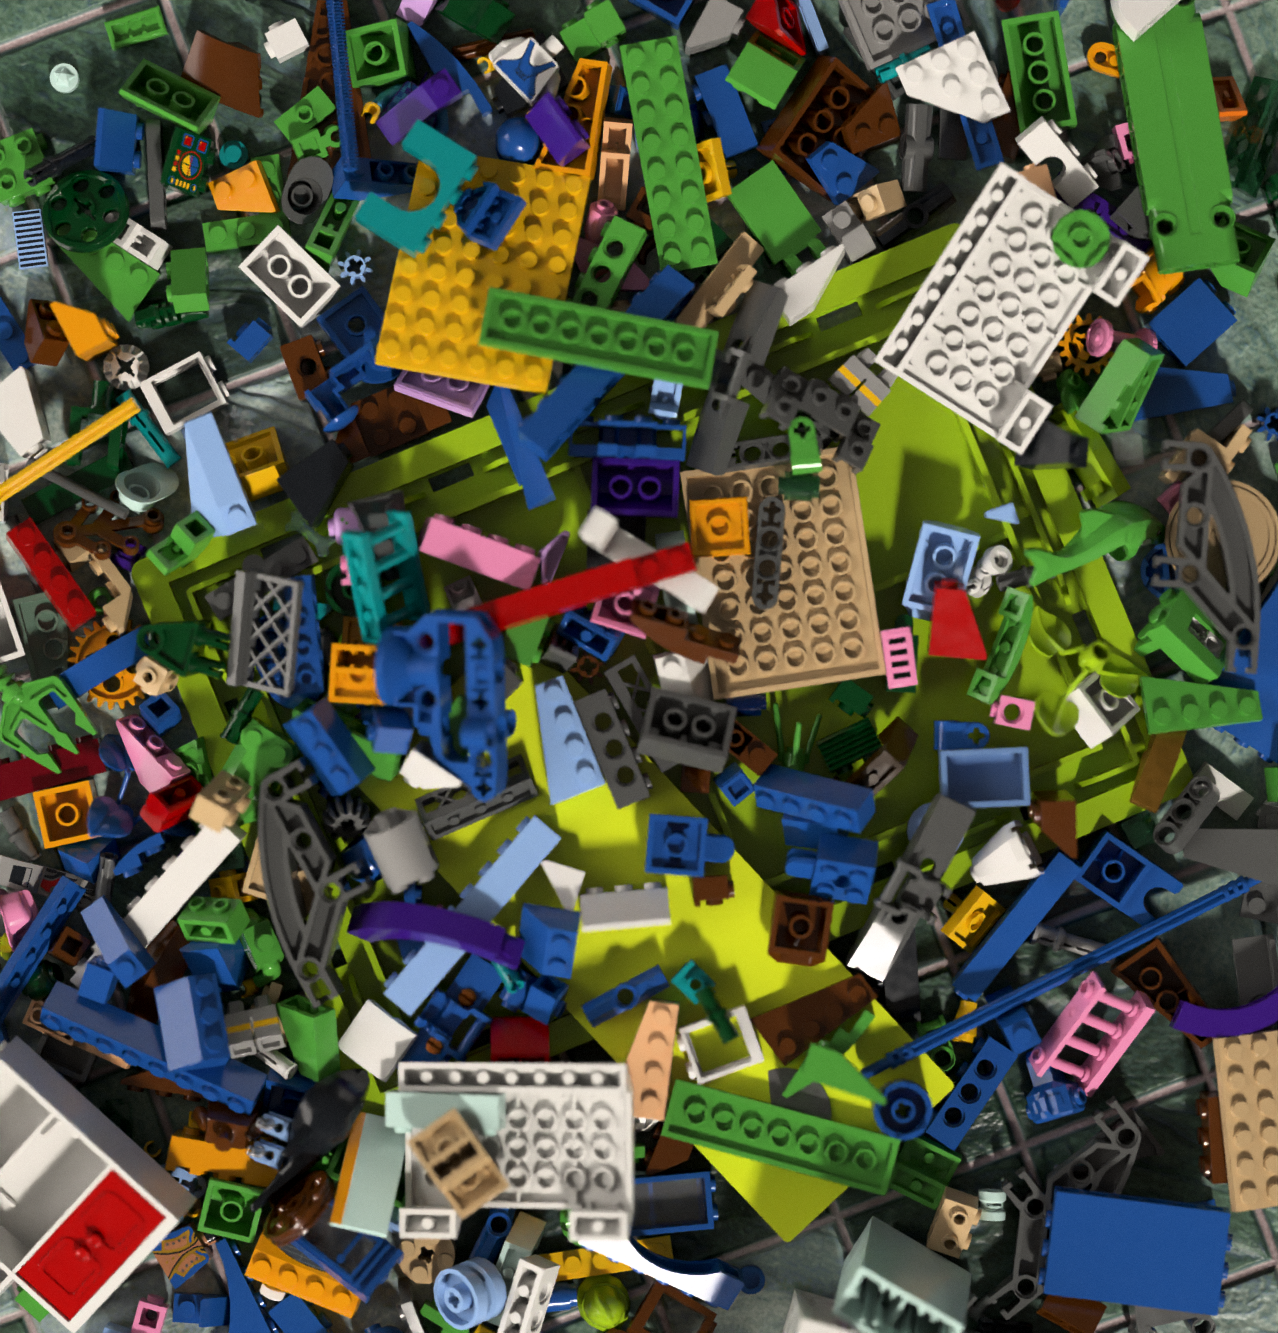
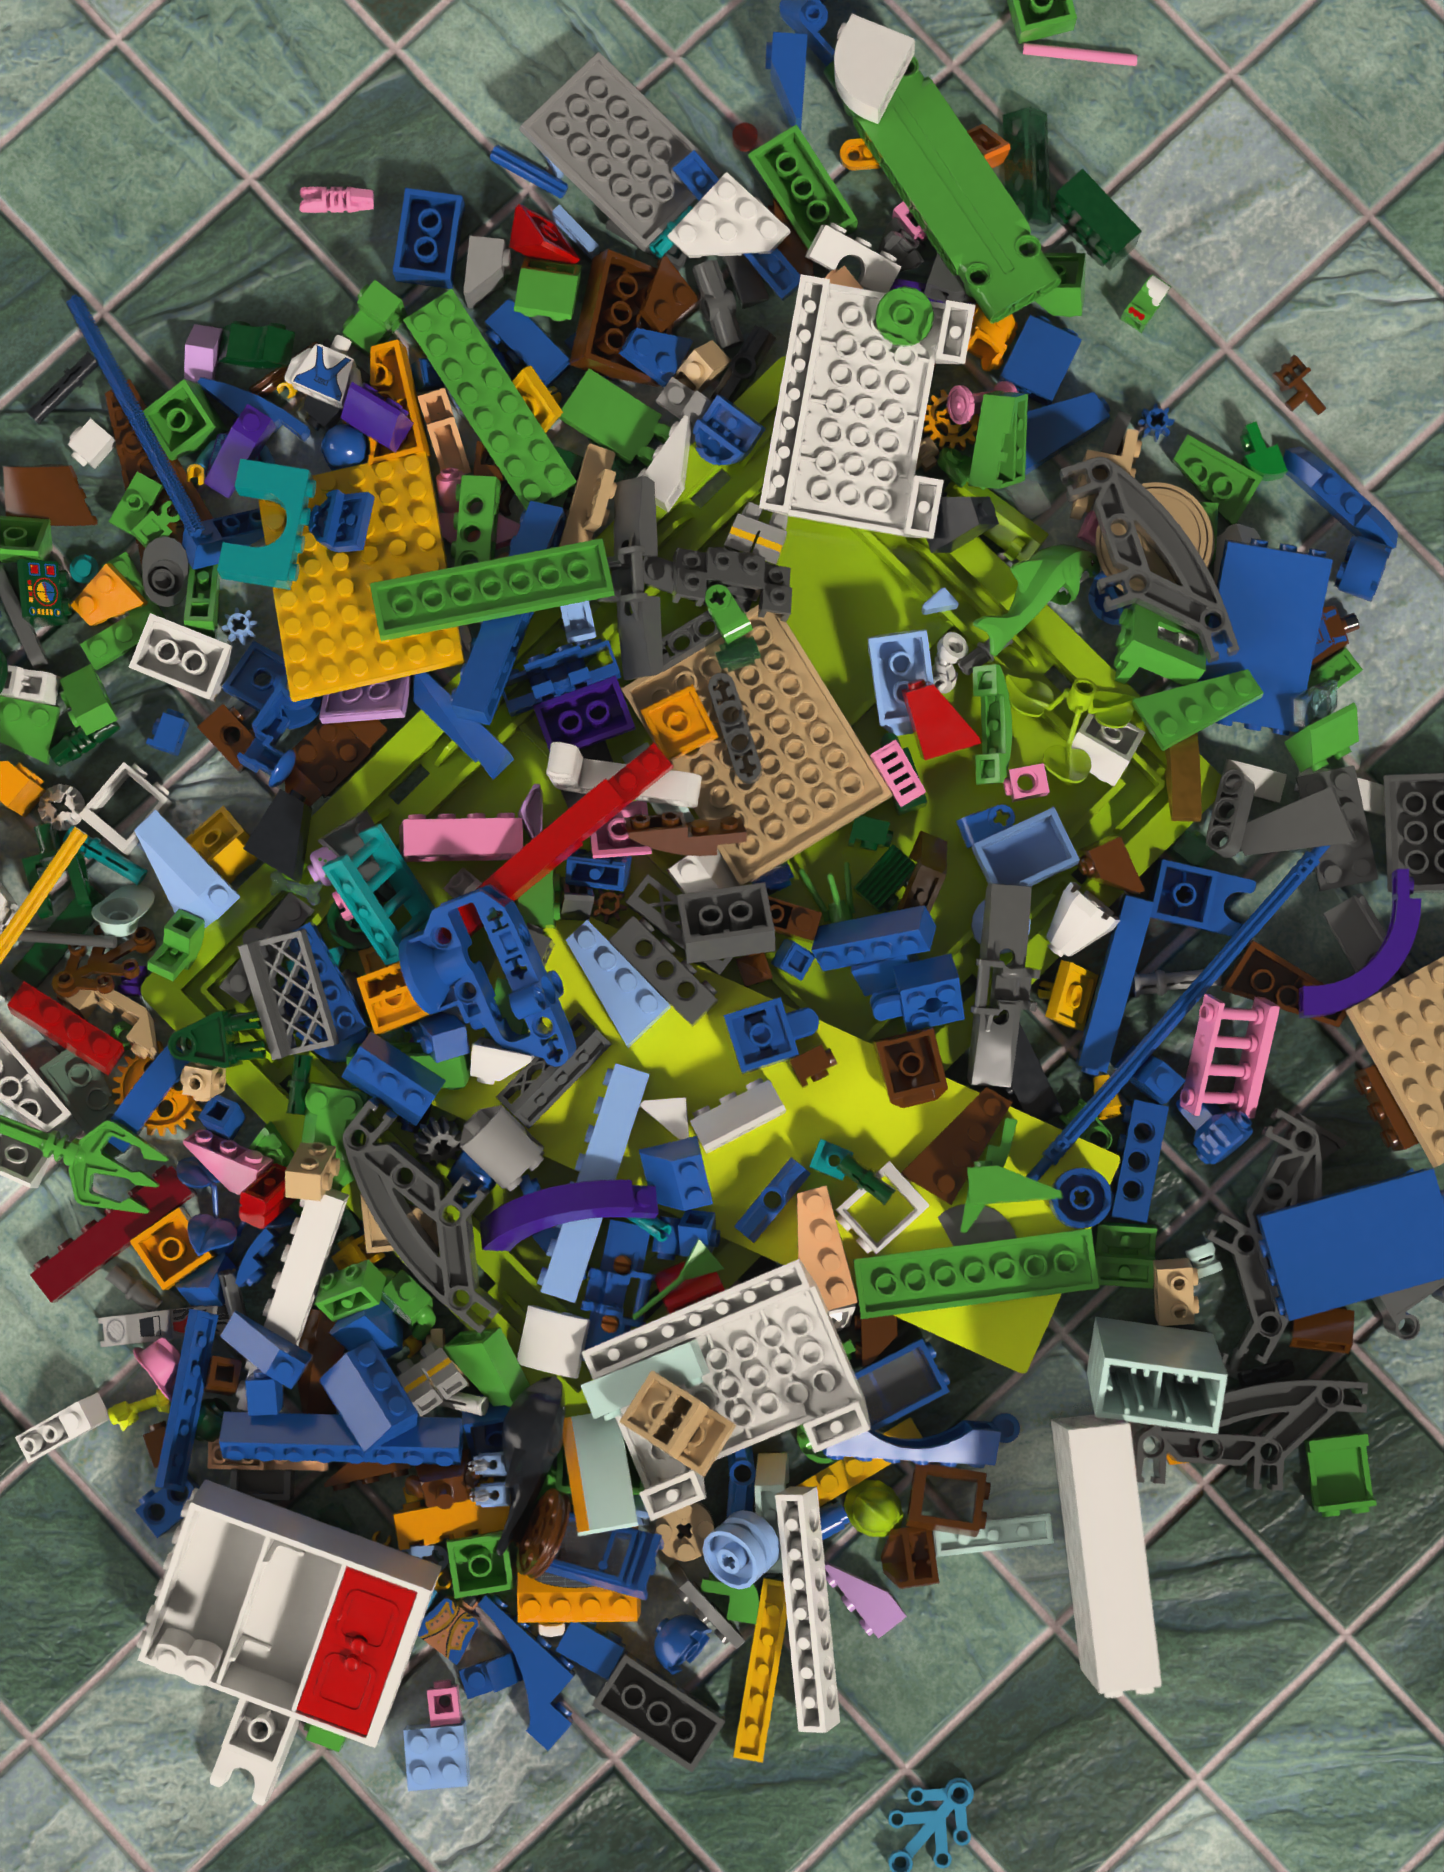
camera: 15 degrees left, 5 degrees down
none -> bright green piece [632,1238,725,1320]
none -> blue slope [693,395,766,465]

